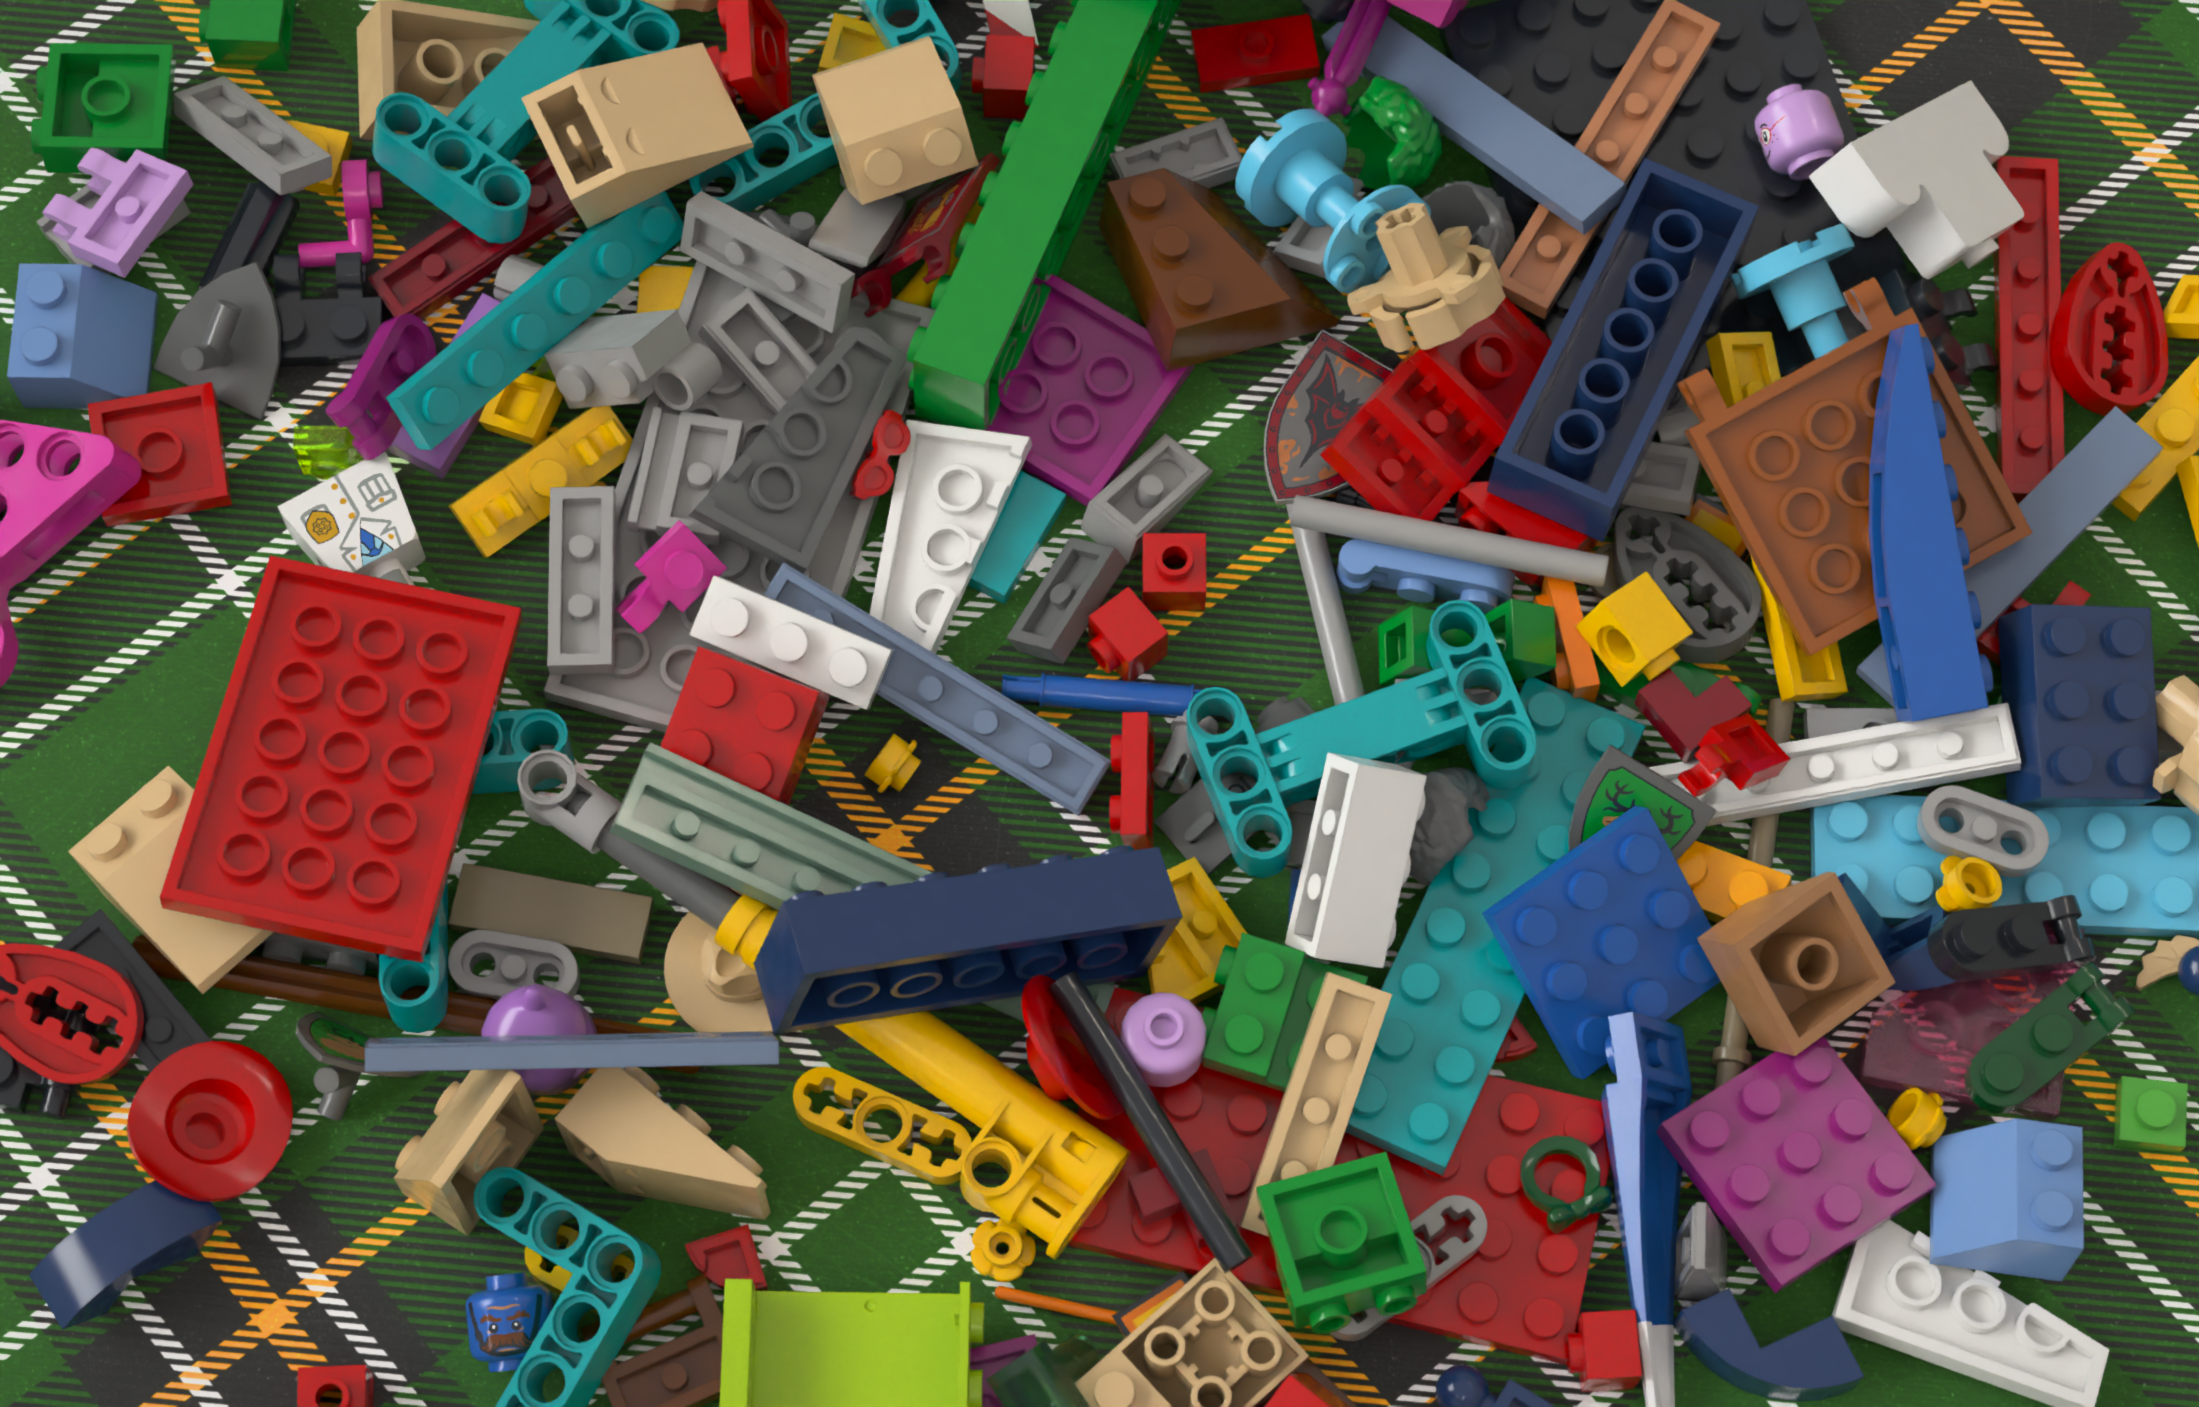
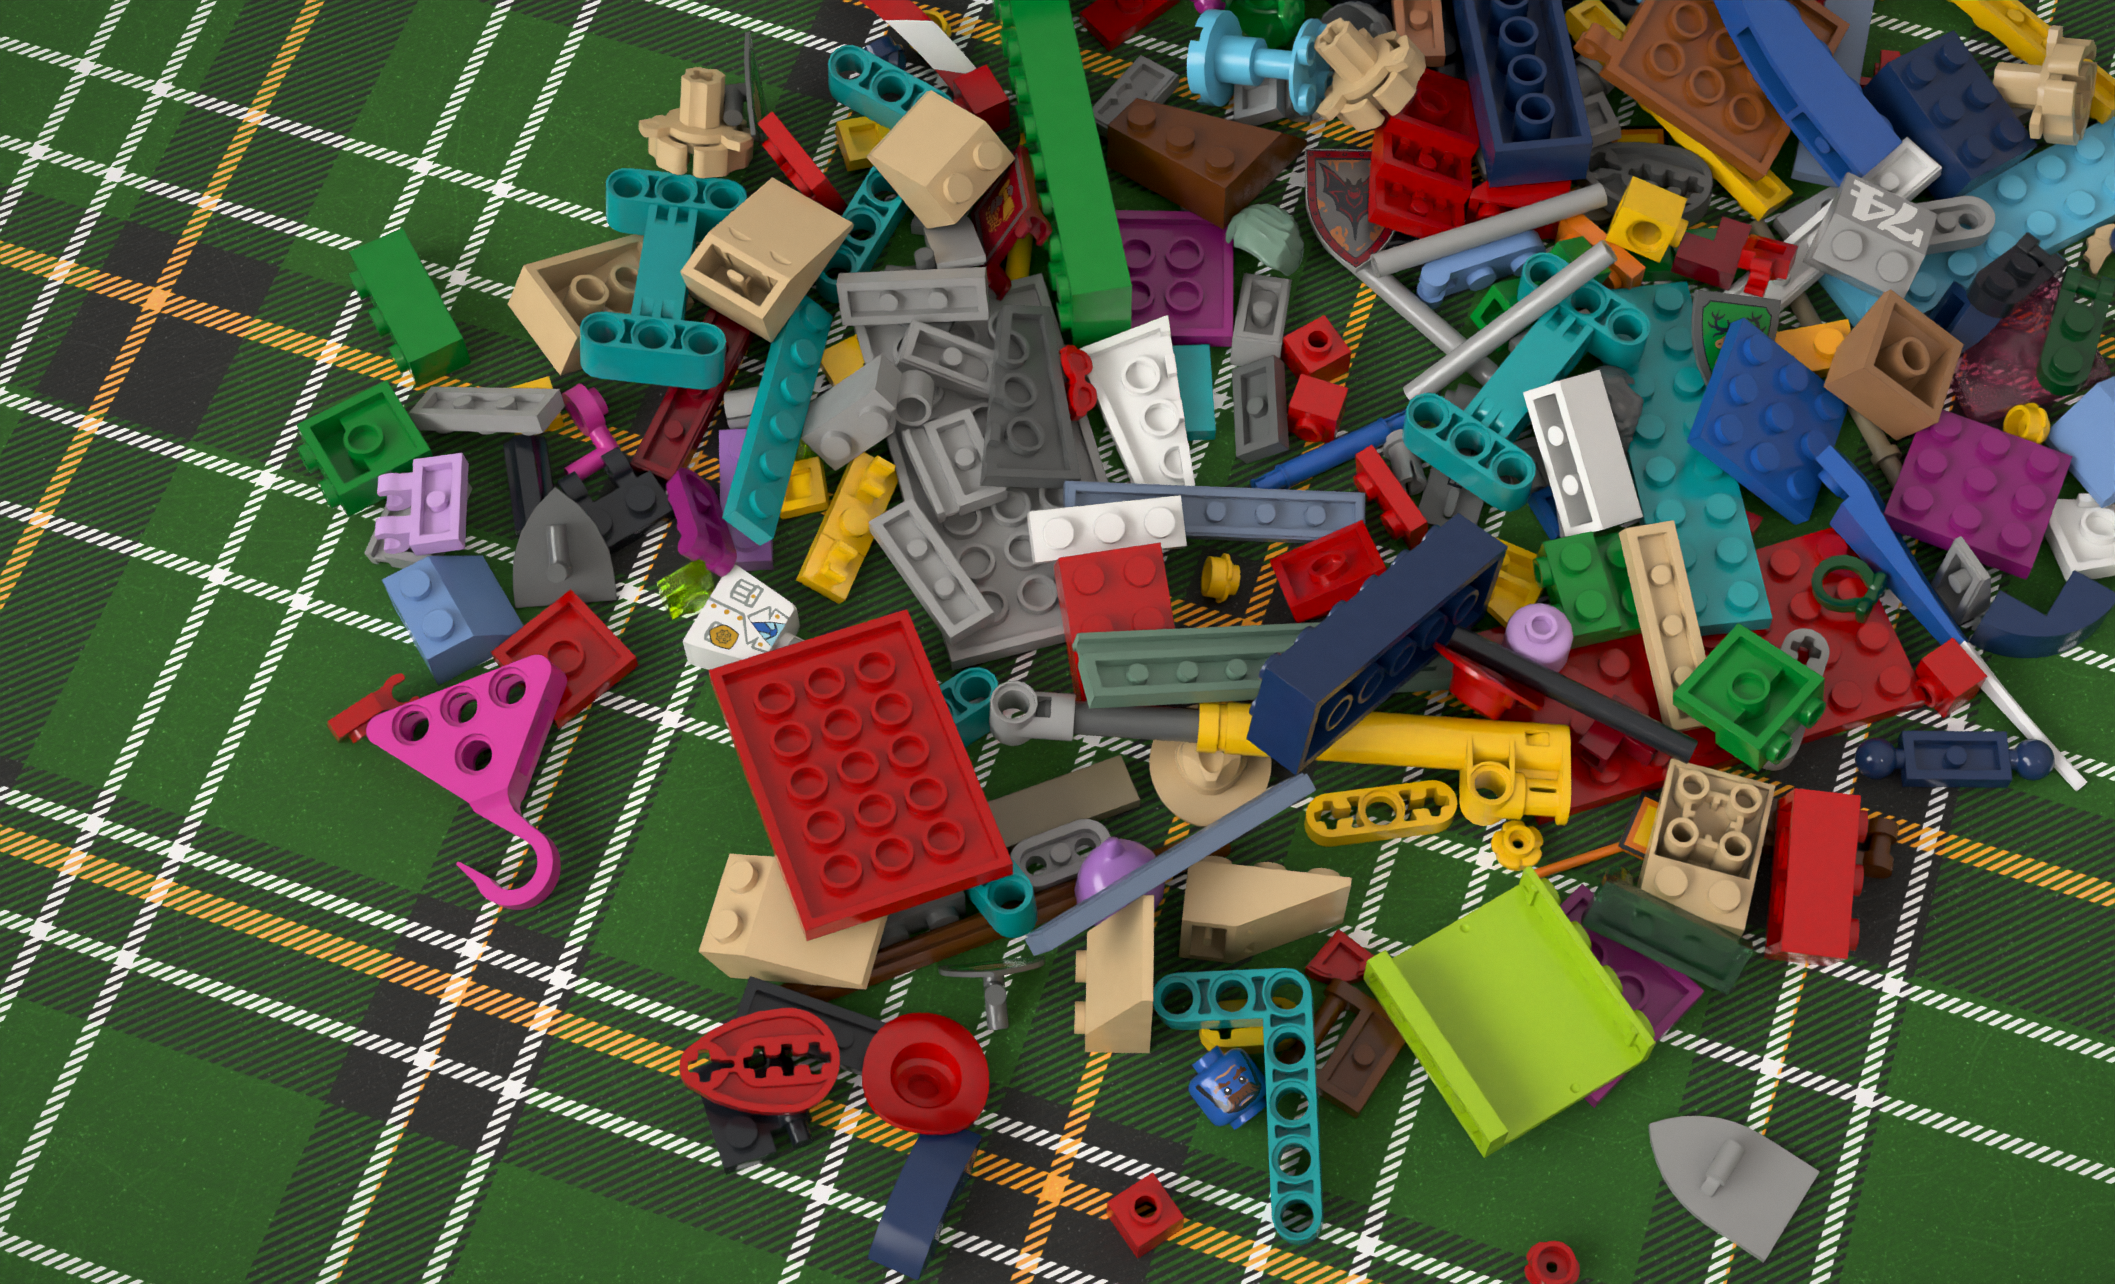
camera: 30 degrees left, 5 degrees down
dark pink plate [615,520,727,634] -> none
yellow plate [1935,855,2003,912] -> none
none -> sand green hair [1226,204,1304,276]
none -> red plate [1269,520,1387,623]
none -> light grey piece [1403,240,1617,400]
none -> light grey slope [1803,172,1937,299]

